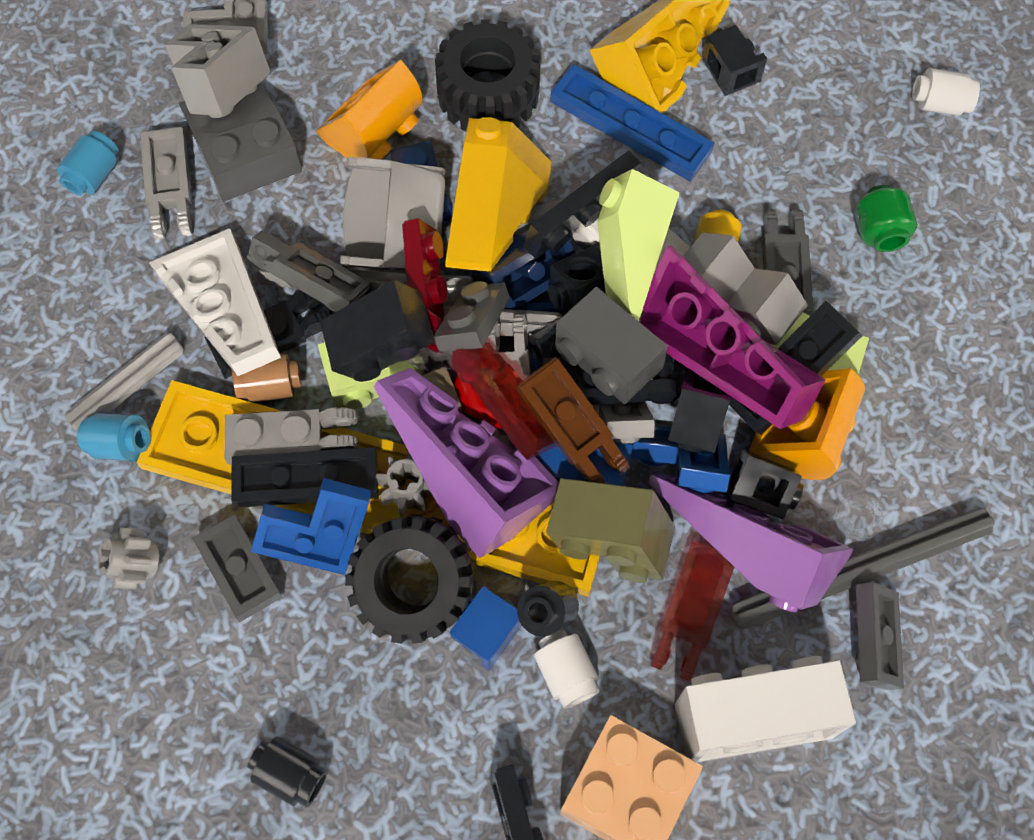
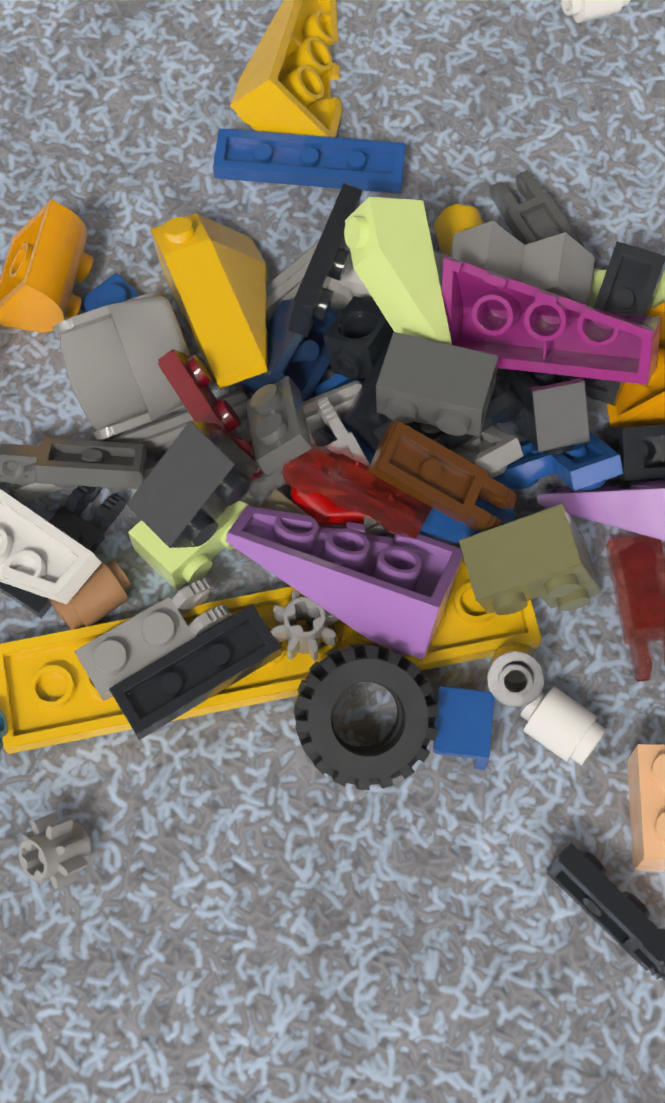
camera: 25 degrees left, 0 degrees up
dark grey plate [192,514,283,622] -> none
black brick [247,736,328,808] -> none
blue plate [251,478,371,575] -> none
black tyre [435,19,540,132] -> none
black brick [702,25,767,96] -> none
green head [854,185,918,252] -> none

